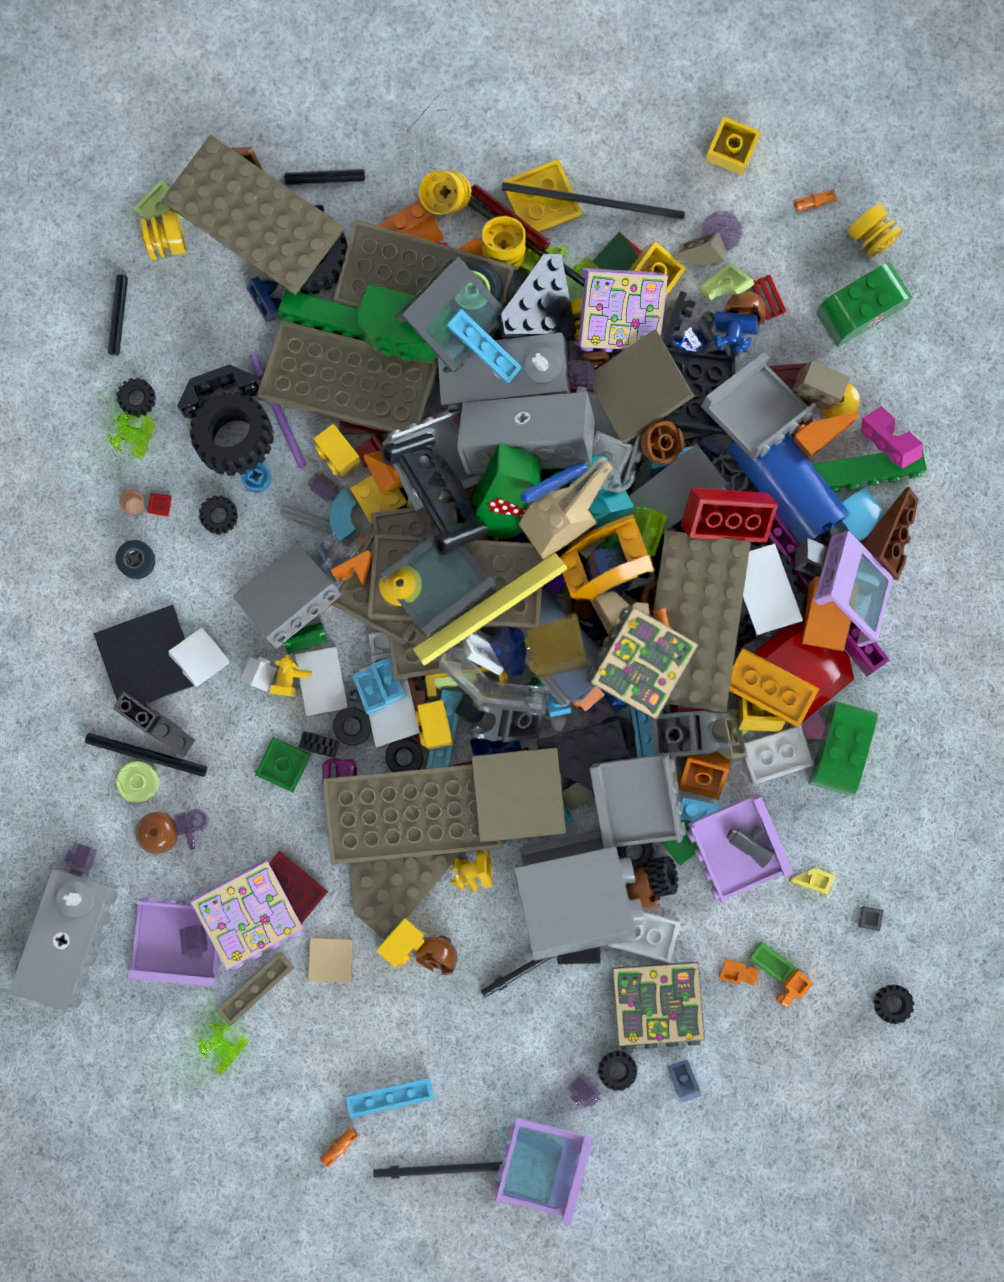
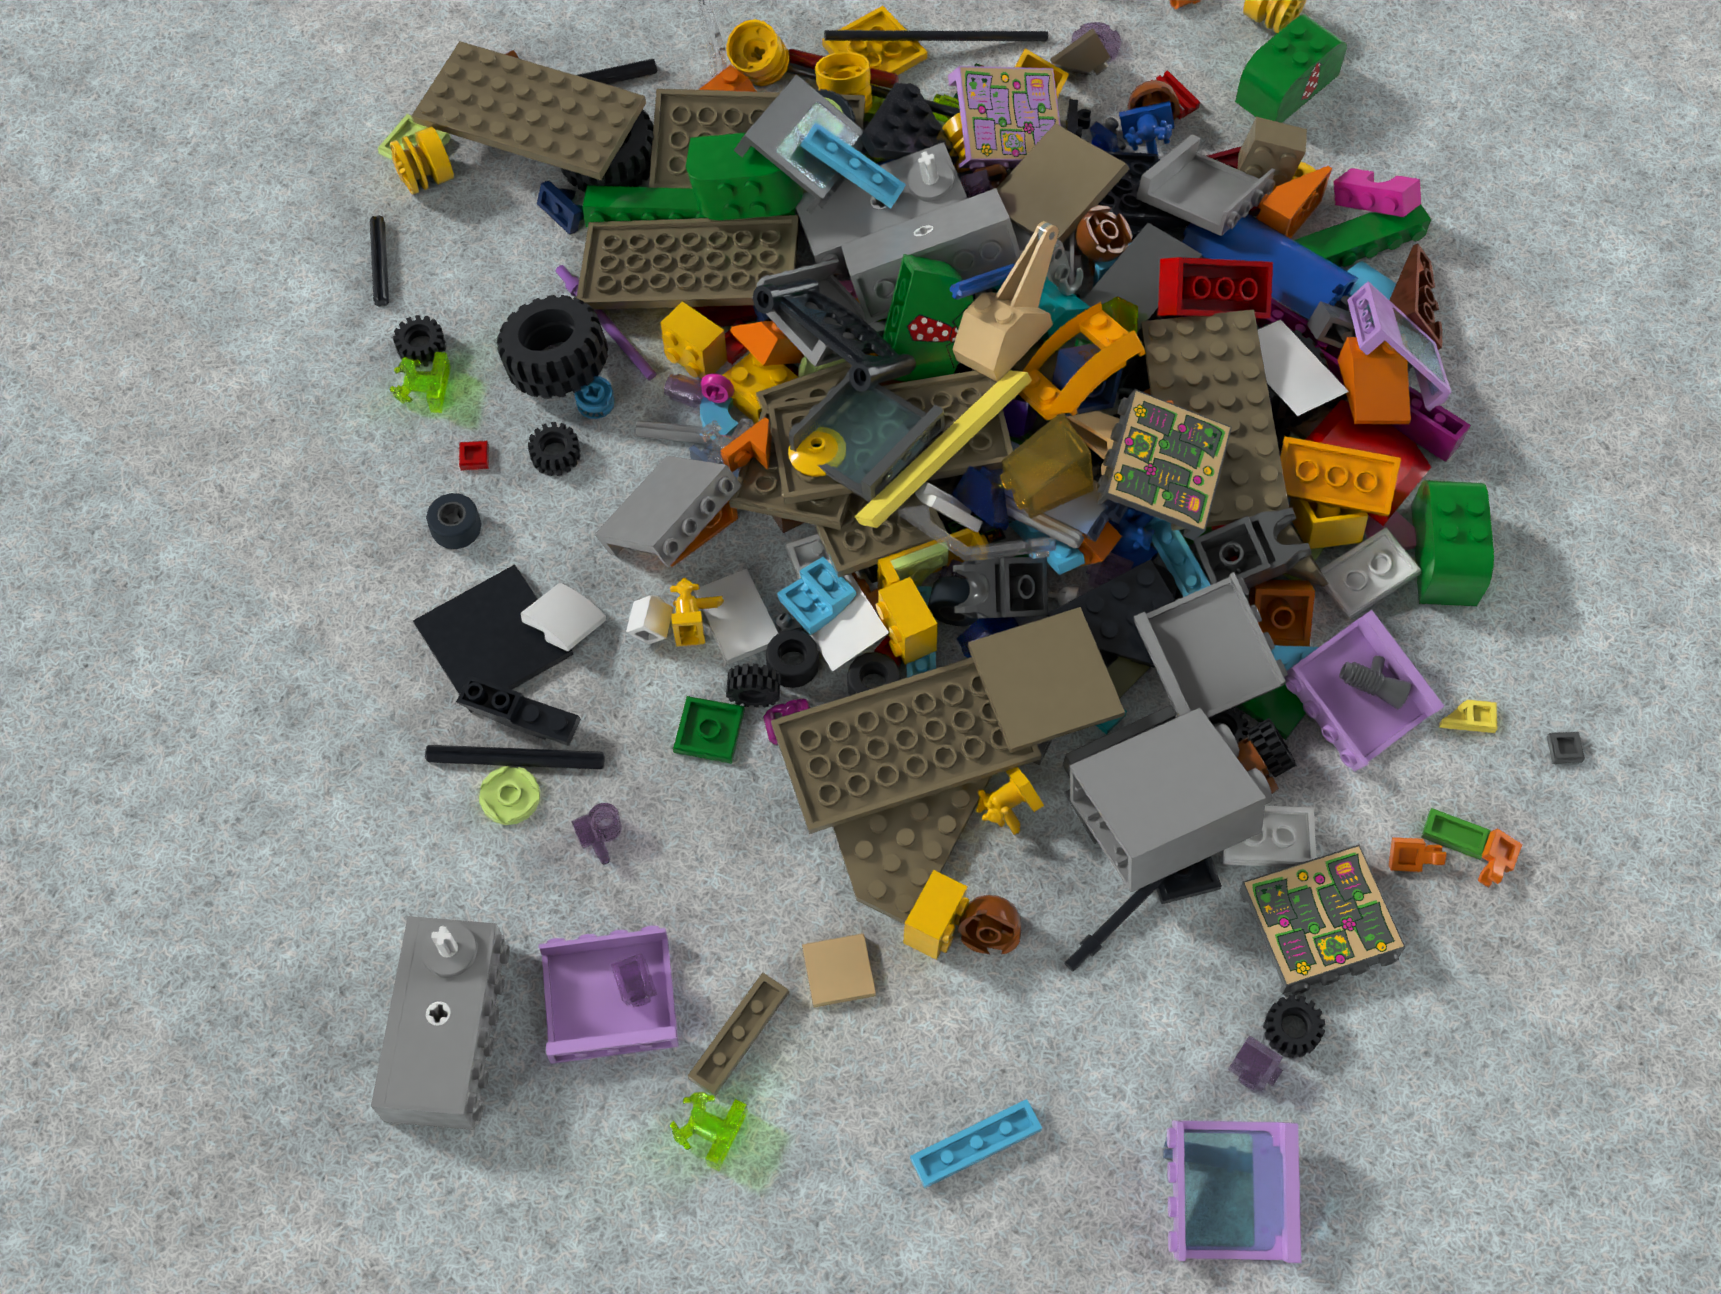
camera: 15 degrees left, 20 degrees down
clear purple brick [65,842,98,876] -> none
nougat piece [119,488,144,515] -> none
dark orange cylinder [135,812,179,854] -> none
black slope [177,364,260,419] -> none
panel [190,859,303,970] -> none
dark red plate [269,851,329,925] -> none
green hinge [284,622,328,654] -> none
orange pin [319,1126,359,1167] -> none
black bar [373,1162,503,1179] -> none
sand blue slope [667,1059,702,1103] -> none
yellowish green tile [698,263,754,300] -> none
black tyre [874,984,915,1024] -> none
none -> dark pink hat [701,374,734,403]

